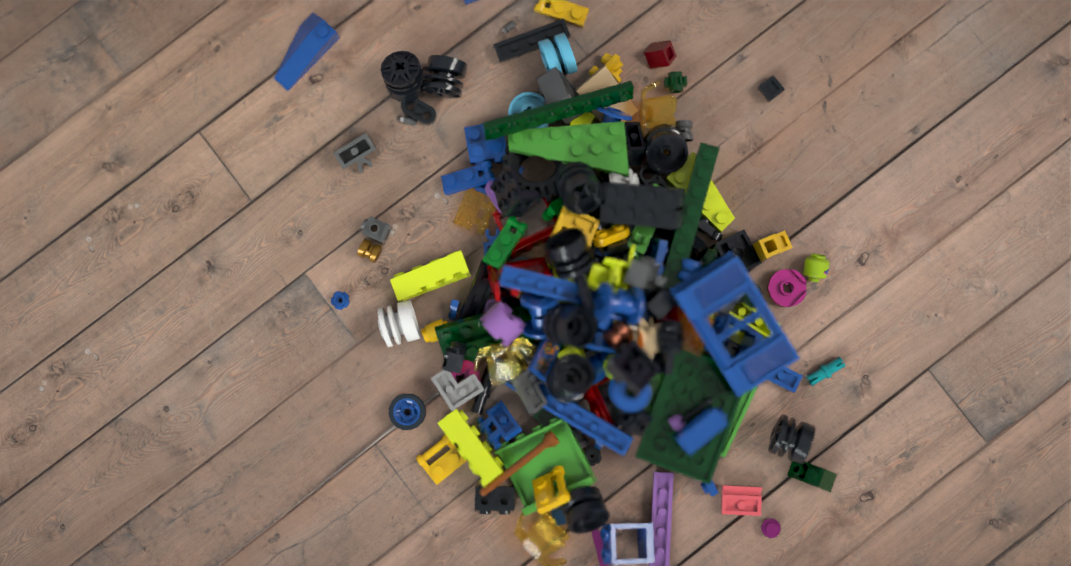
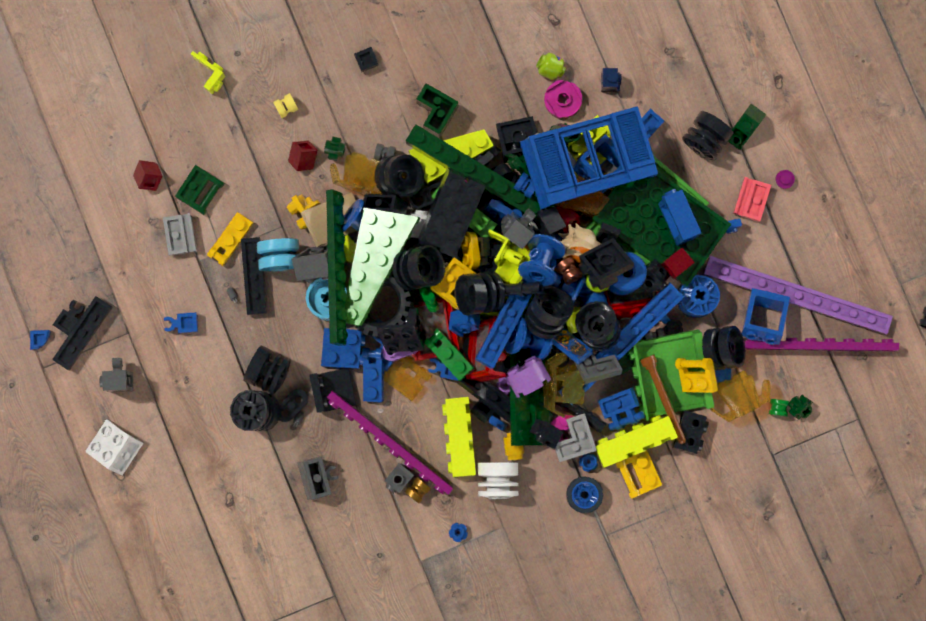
camera: 80 degrees left, 0 degrees up
blue wedge [274,12,340,91] -> none
black gear [656,320,685,355] -> none
hinge [668,398,712,432] -> none
yellow brick [753,230,793,262] -> none
teal pin [806,357,846,387] -> none
none -> light yellow wheel [273,93,299,118]
none -> black bracket [309,368,356,413]
none -> magenta plate [327,391,453,495]
none -> dark green brick [416,83,459,138]
none -> blue brick [449,310,481,337]
none -> black plate [470,400,494,424]
none -> blue plate [579,453,598,472]
none -> dark blue brick [601,68,622,92]
none -> dark red panel [661,248,695,279]
none -> blue wheel [677,275,720,318]

